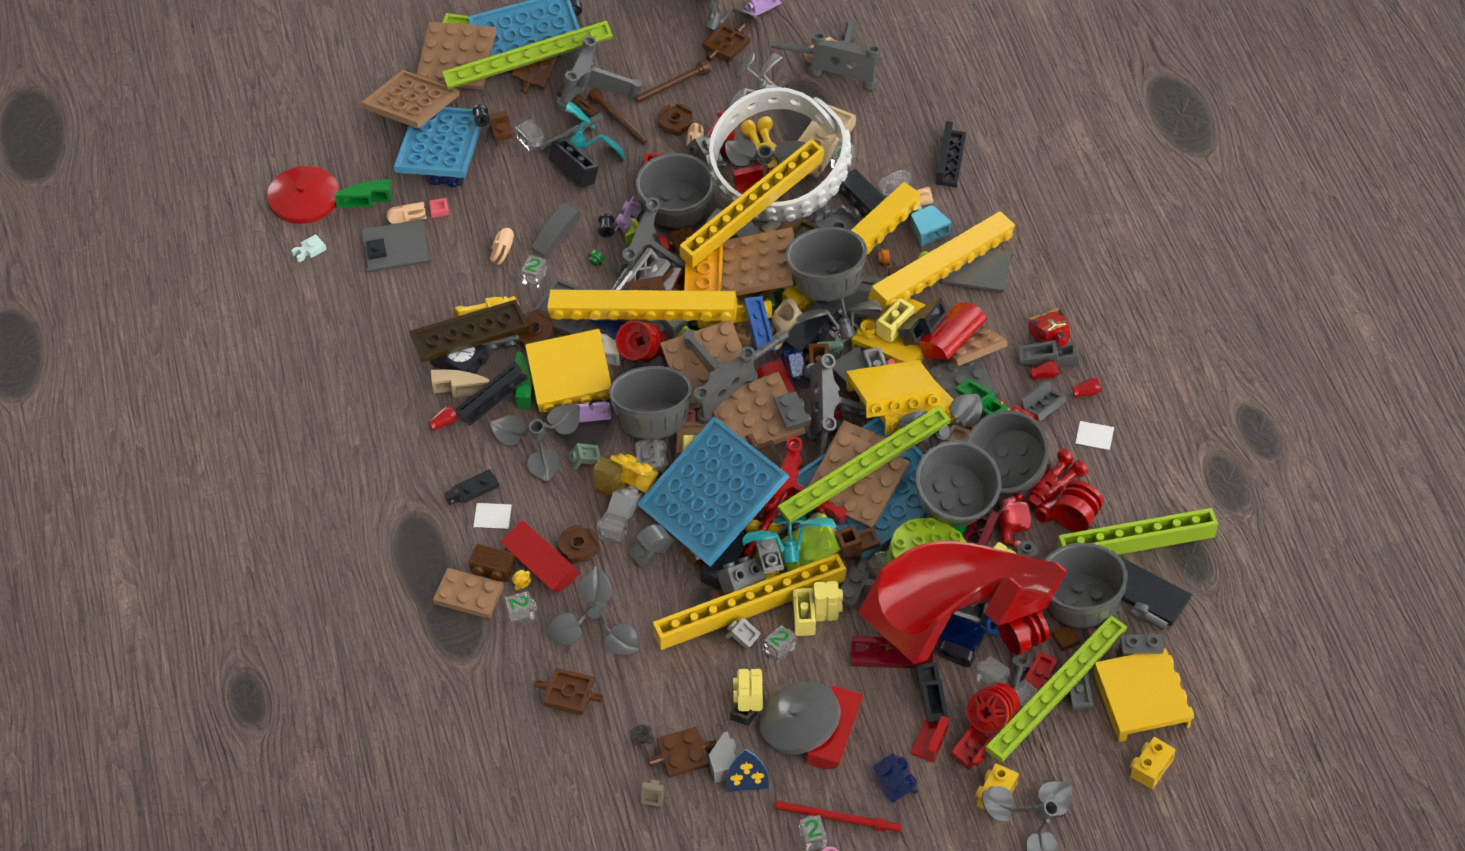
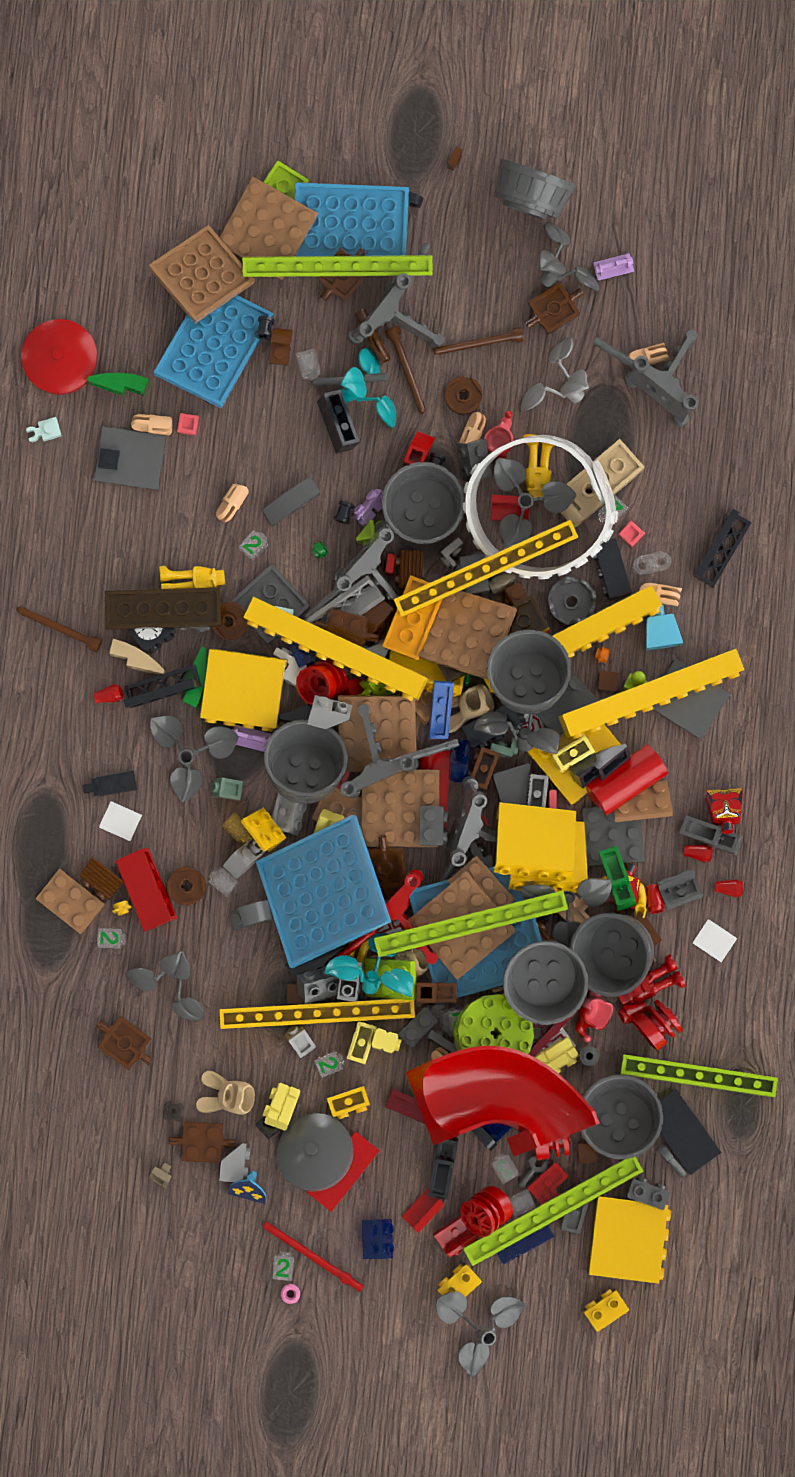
camera: 20 degrees right, 30 degrees up
none -> reddish brown piece [17,606,103,653]
none -> tan piece [196,1070,255,1115]
none -> light grey slope [307,695,352,729]
none -> yellow brick [327,1086,370,1120]
none -> clear blue tile [497,1225,555,1265]
none -> coral tile [618,521,645,548]

